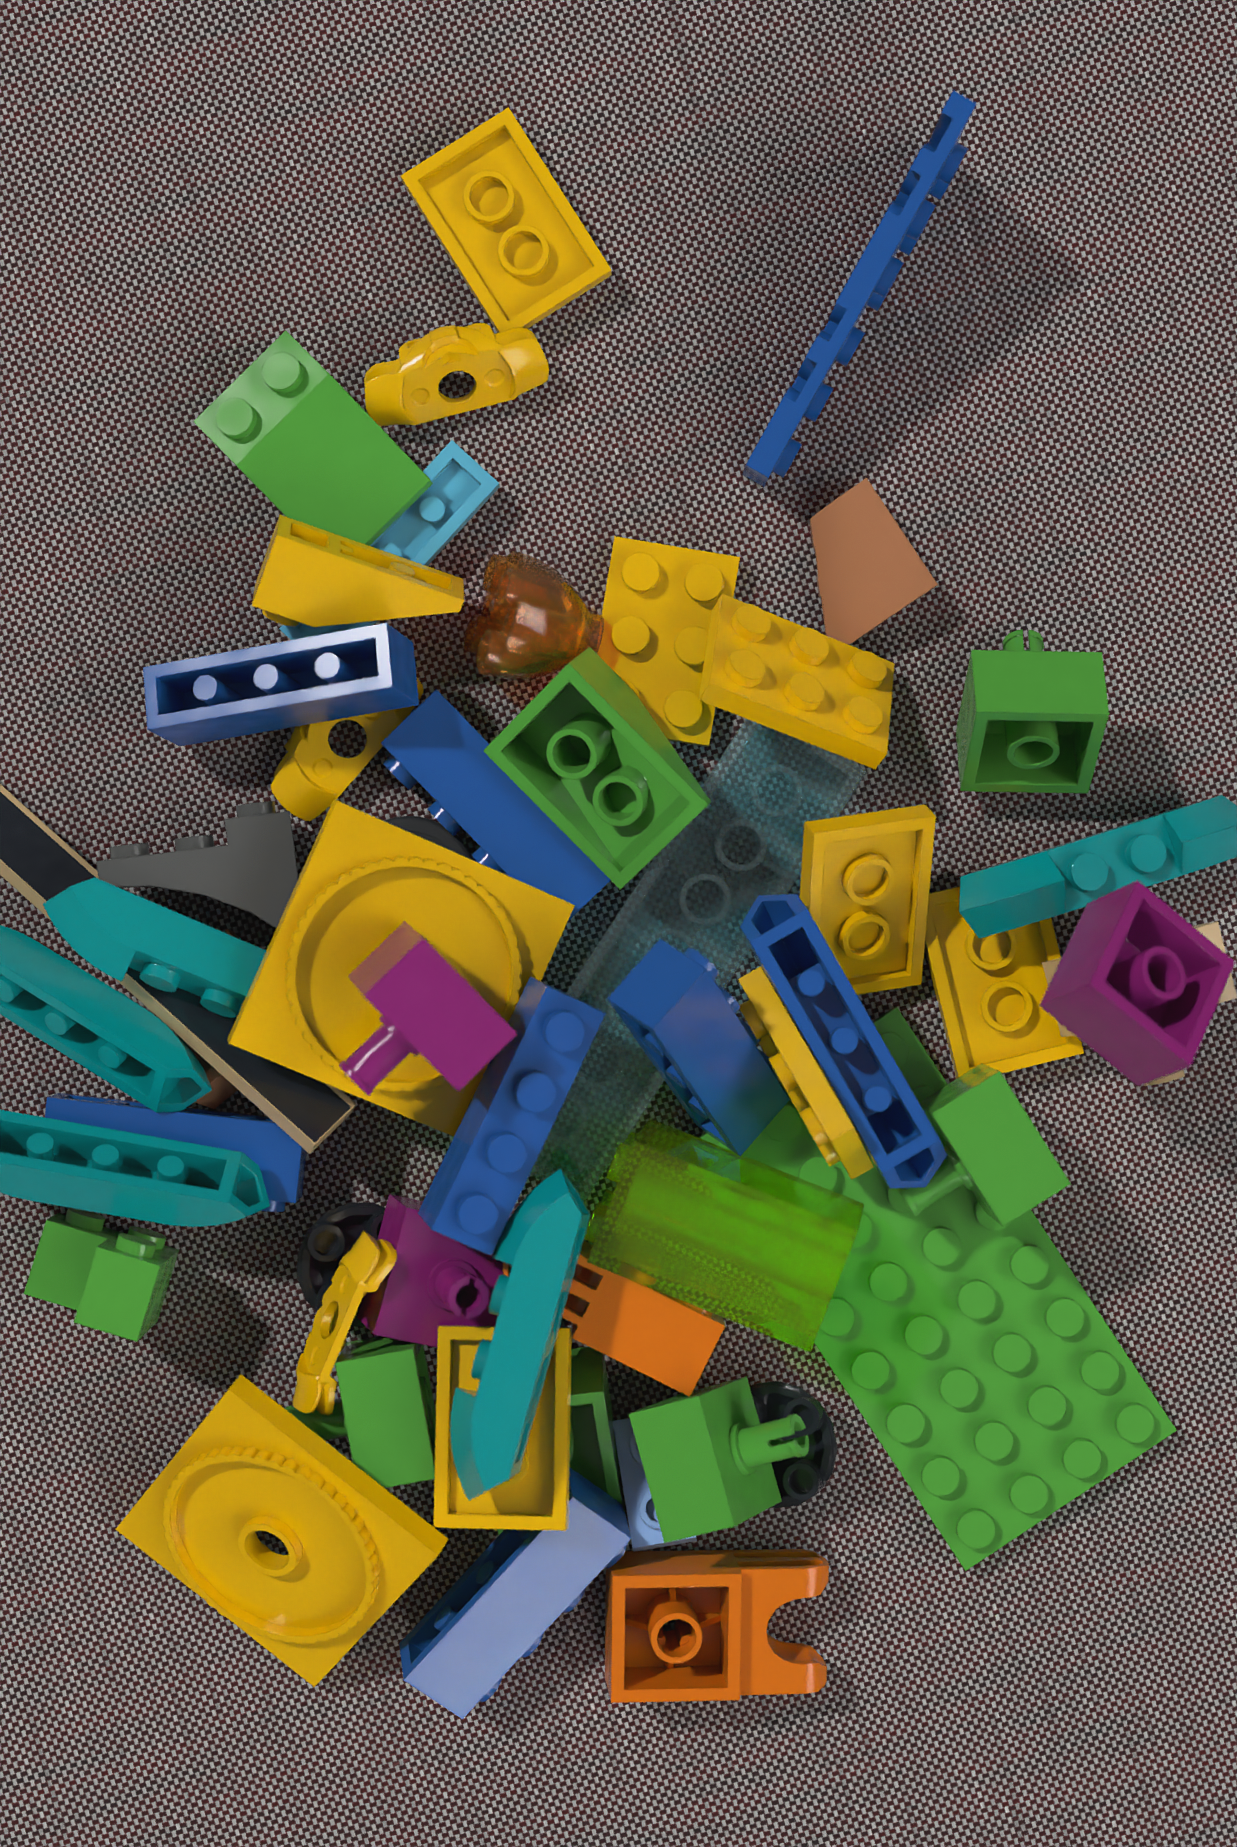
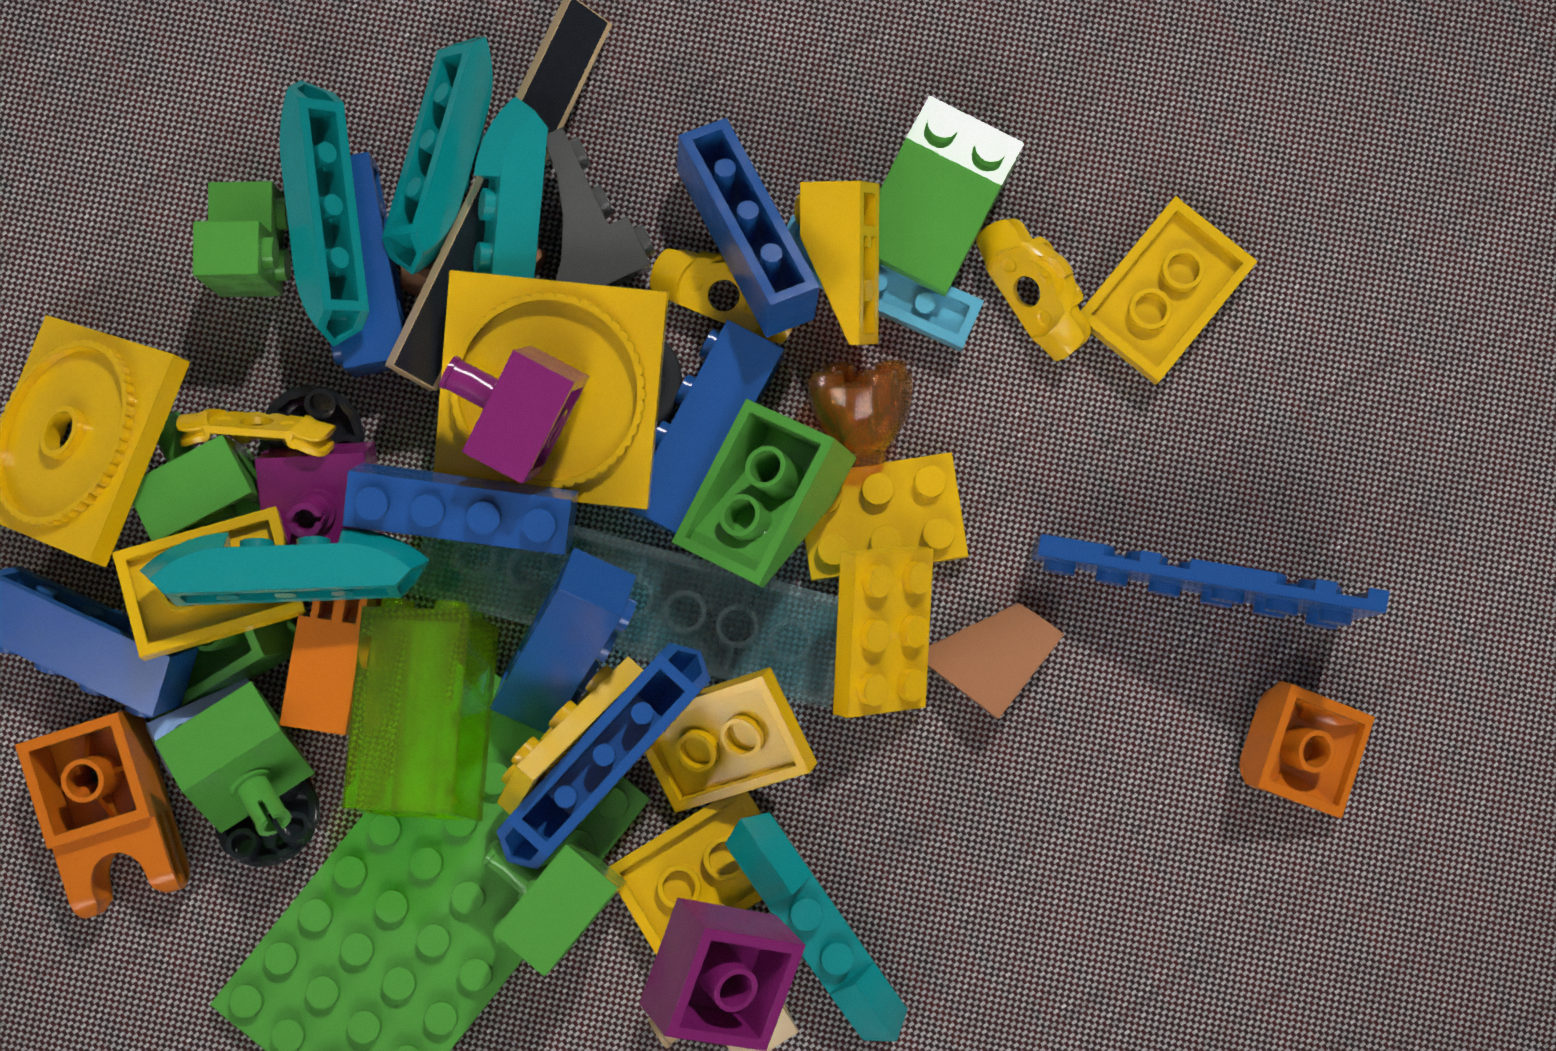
camera: 75 degrees right, 5 degrees down
bright green brick [956,629,1109,793] -> none
none -> orange slope [1239,681,1375,819]

